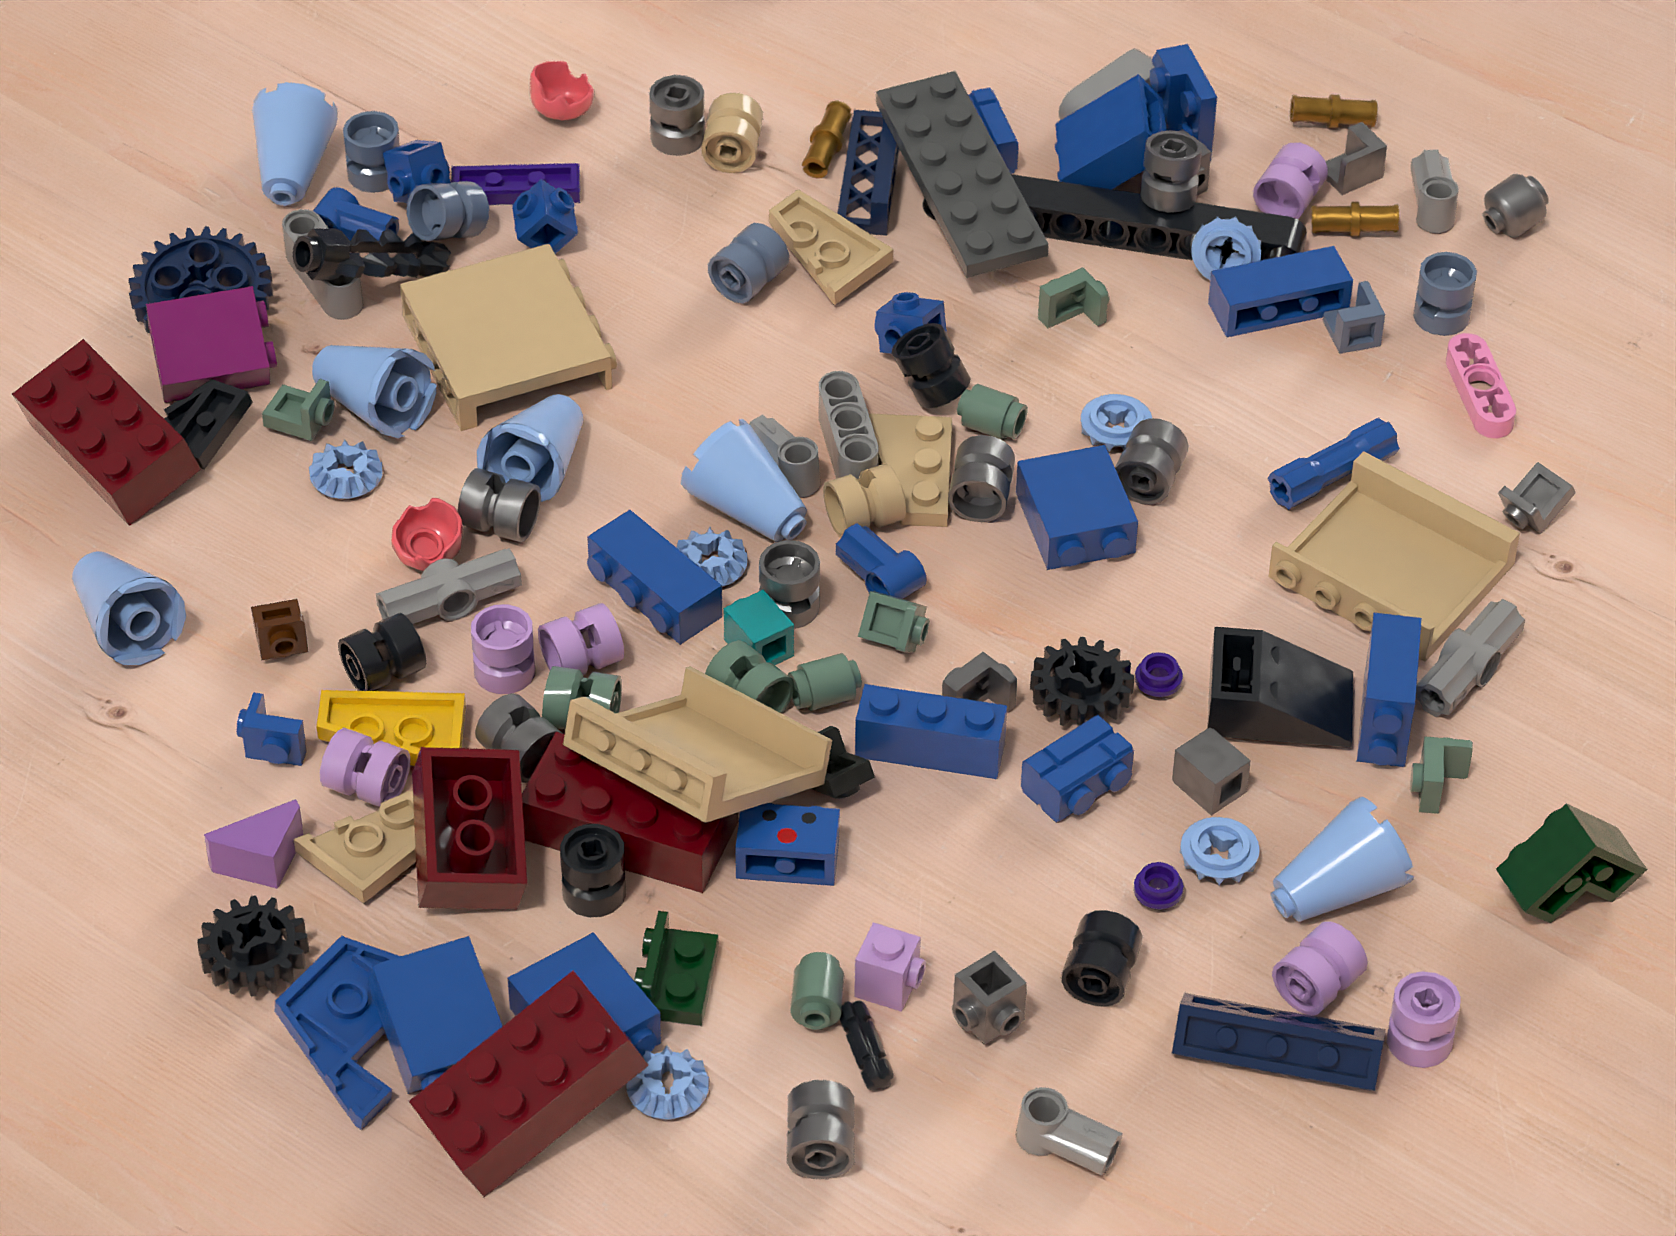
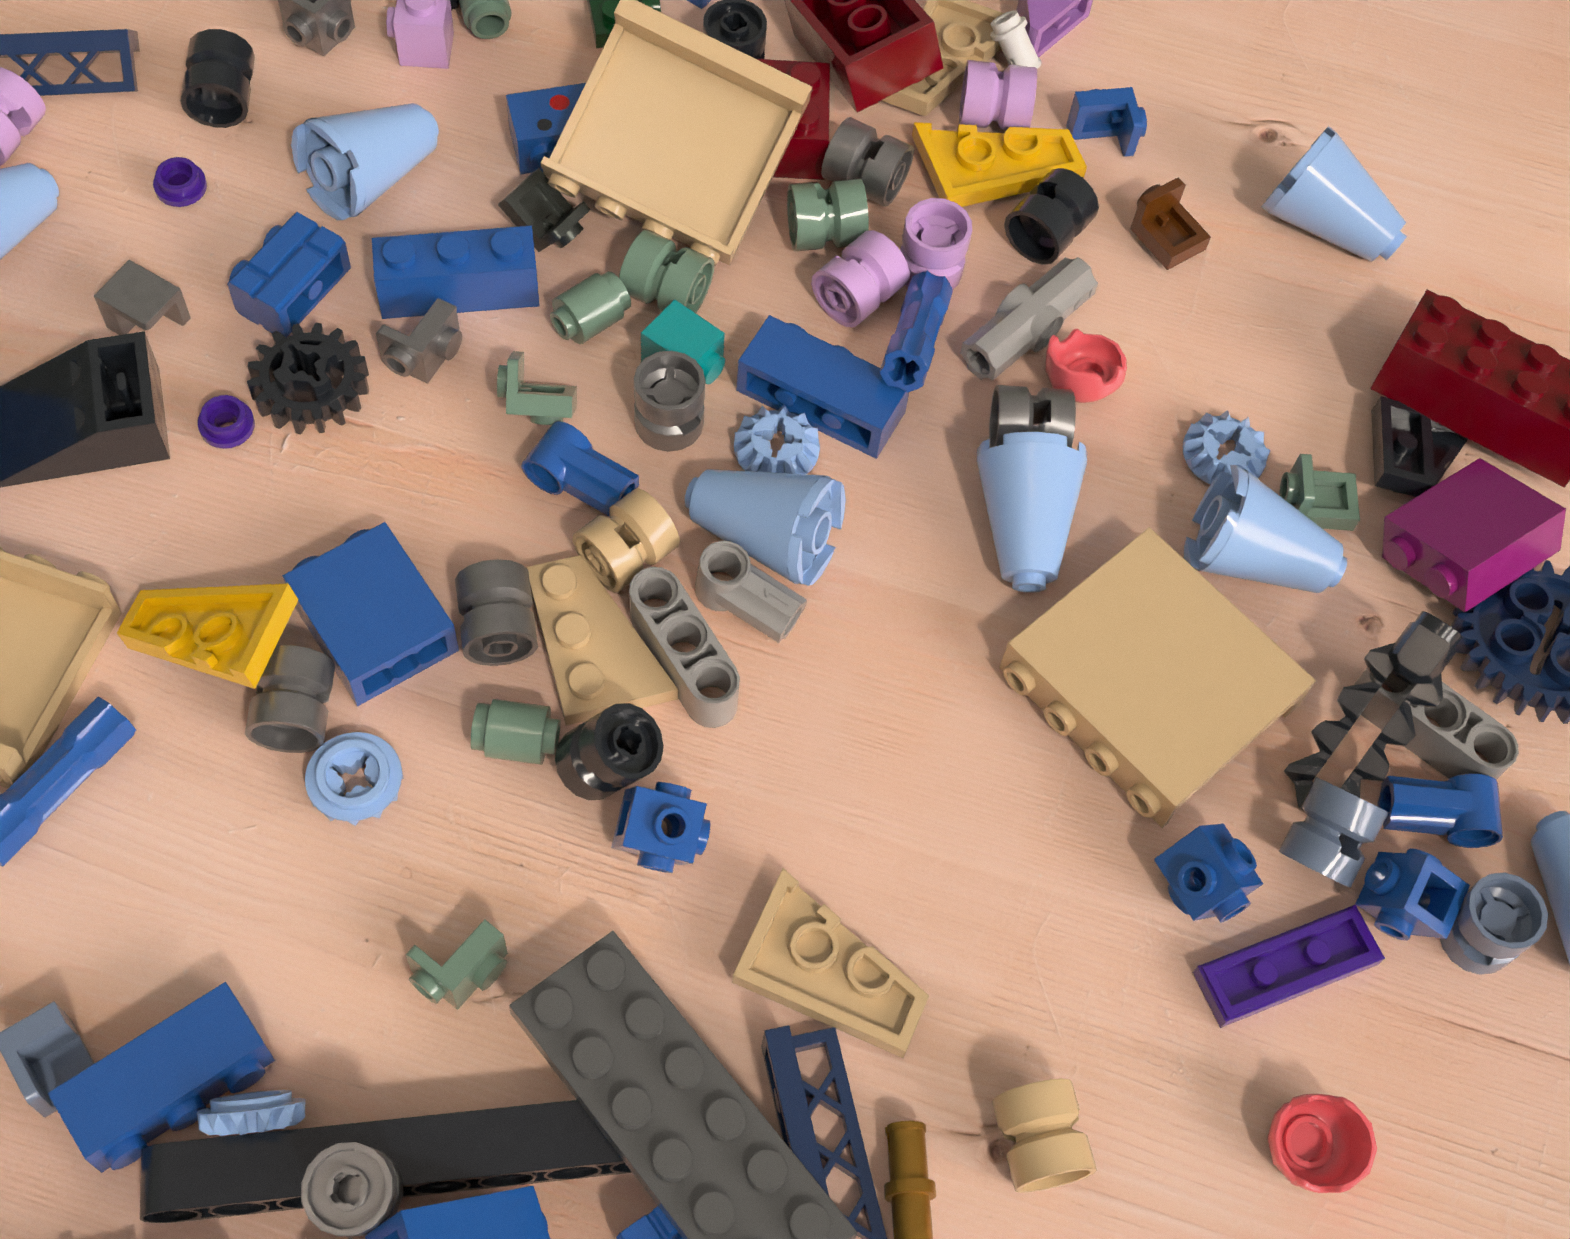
camera: 155 degrees right, 15 degrees up
flat silver wheel [649,75,705,156] -> none
sand blue wheel [708,223,789,304] -> none
light blue gear [1180,817,1259,885] -> none
none -> yellow wing [117,583,299,689]
none -> light blue cone [291,103,439,220]
none -> blue axle [879,270,953,393]
none -> white pin [990,10,1042,69]

